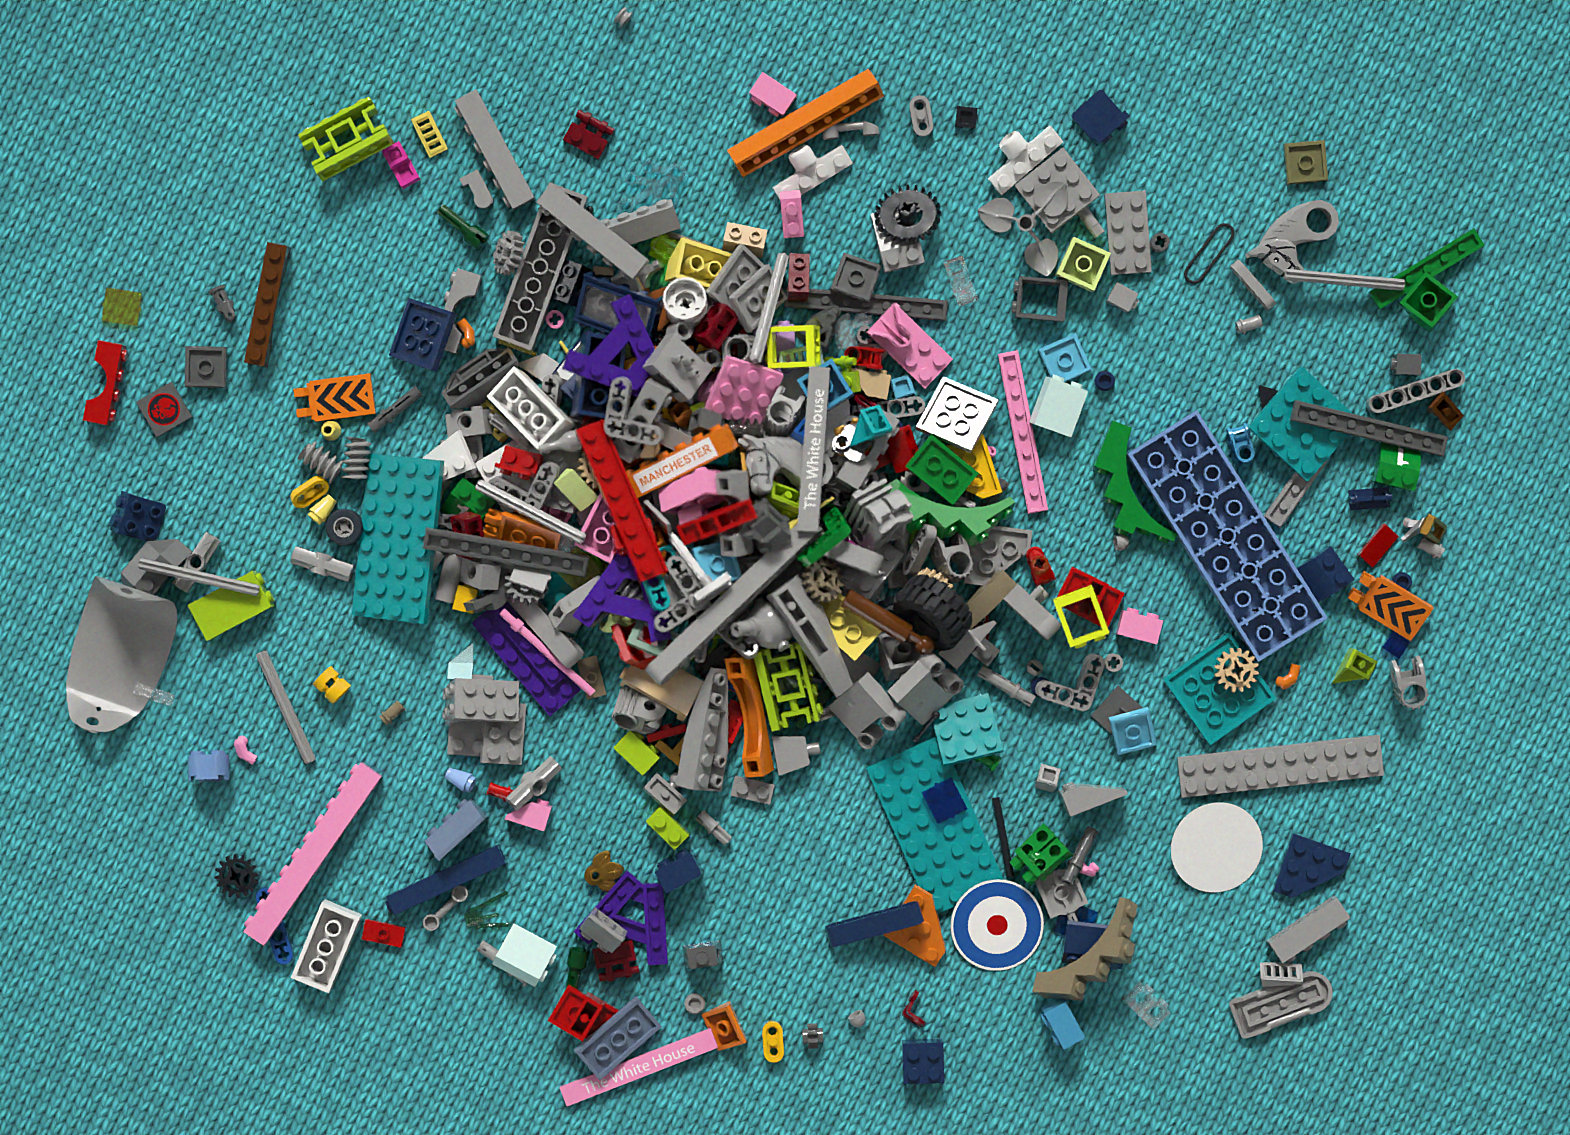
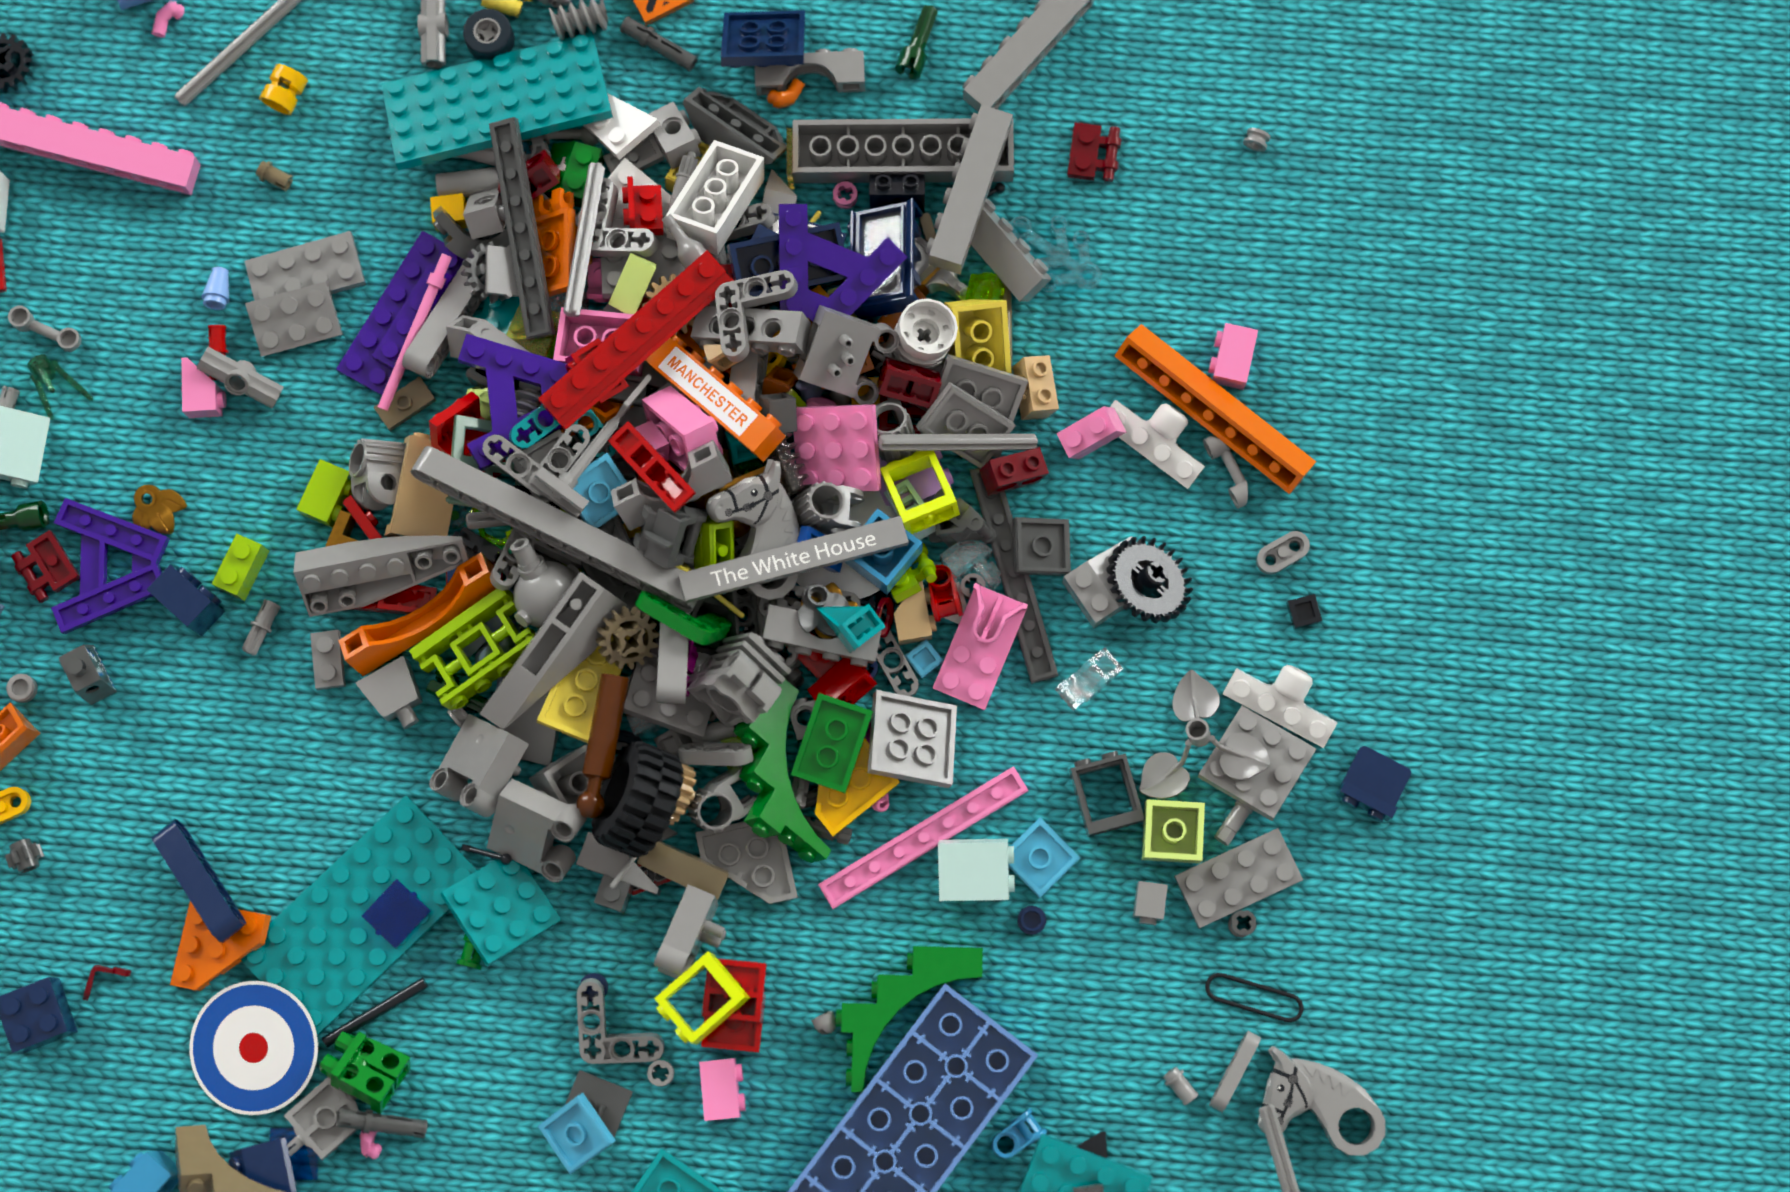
camera: 75 degrees right, 10 degrees down
dark blue brick [385,844,507,915] -> none
sand blue slope [425,798,488,861] -> none
light grey bracket [442,678,519,725] -> none
clear light blue sticker [447,643,473,679] -> none
light grey leg [460,170,493,210] -> none
light grey gear [493,230,524,275] -> none
light grey slope [579,907,627,953] -> none
light grey plate [643,772,687,816] -> none
light grey hinge [848,1010,866,1028] -> none
light grey pin [977,665,1036,707] -> none
red piece [1026,546,1056,587] -> none
light grey hinge [1026,659,1043,676] -> none
light grey slope [1035,763,1061,792] -> none
light grey slope [1058,782,1128,816] -> none
olive tile [1283,140,1328,185] -> none

